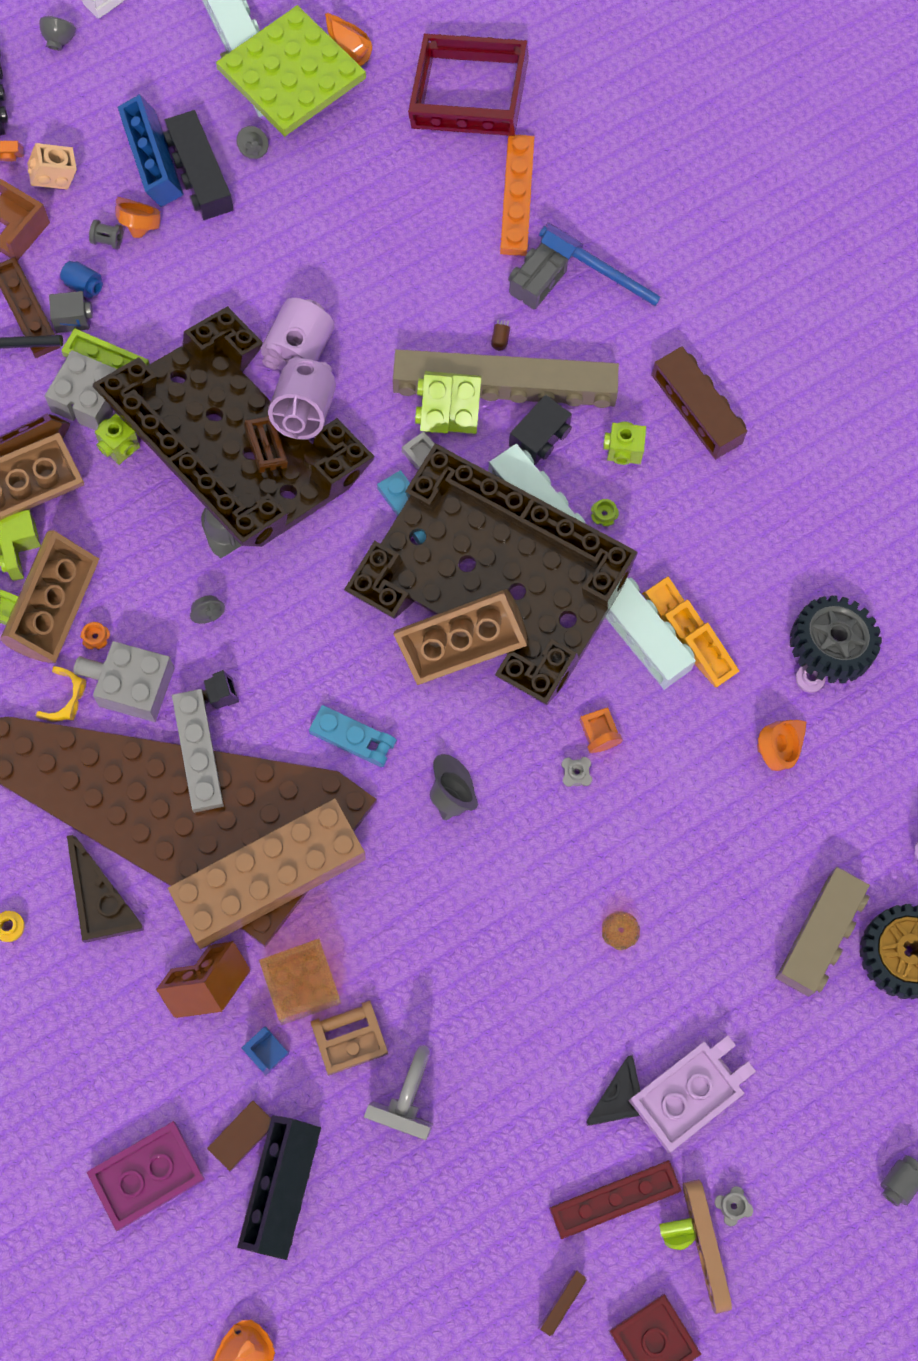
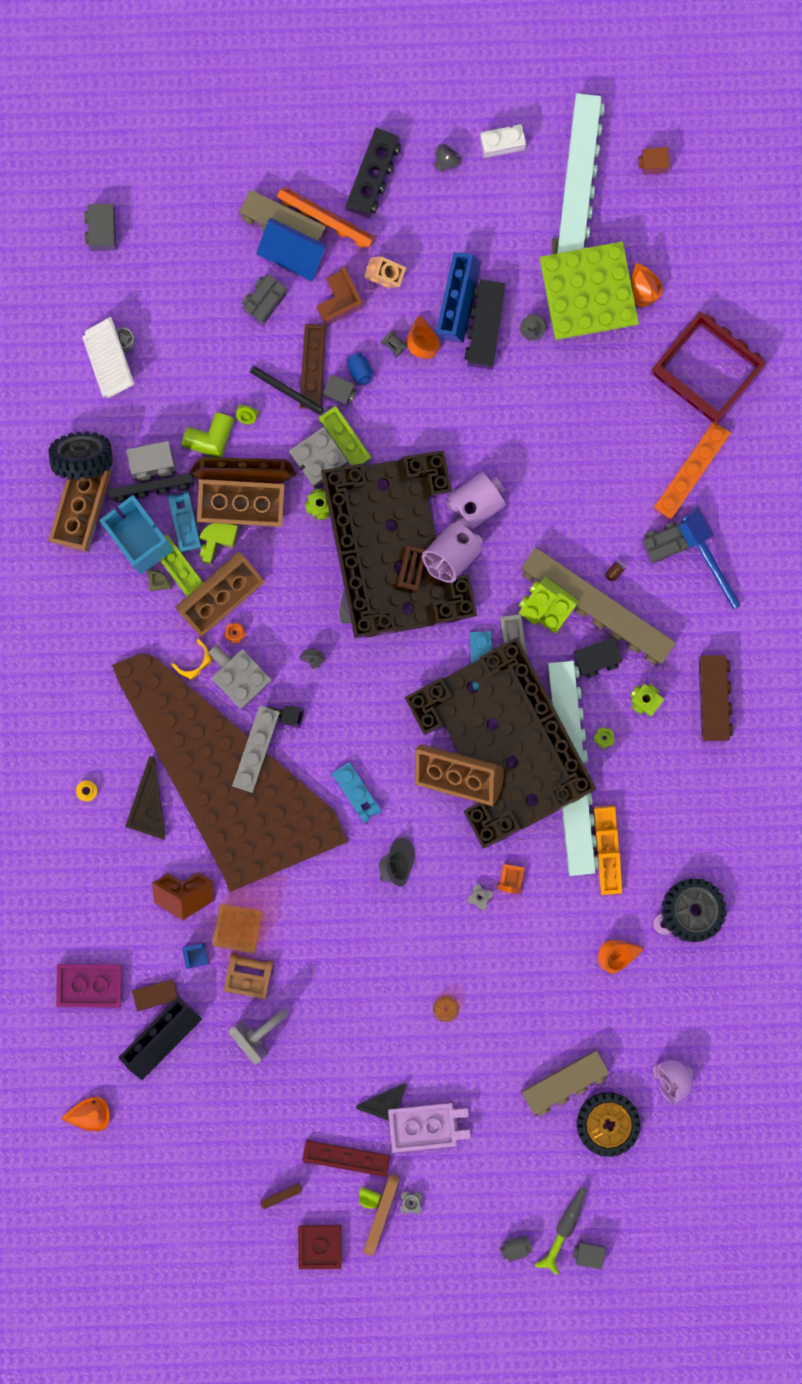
camera: 35 degrees right, 15 degrees up
medium nougat brick [167,799,366,950] -> none

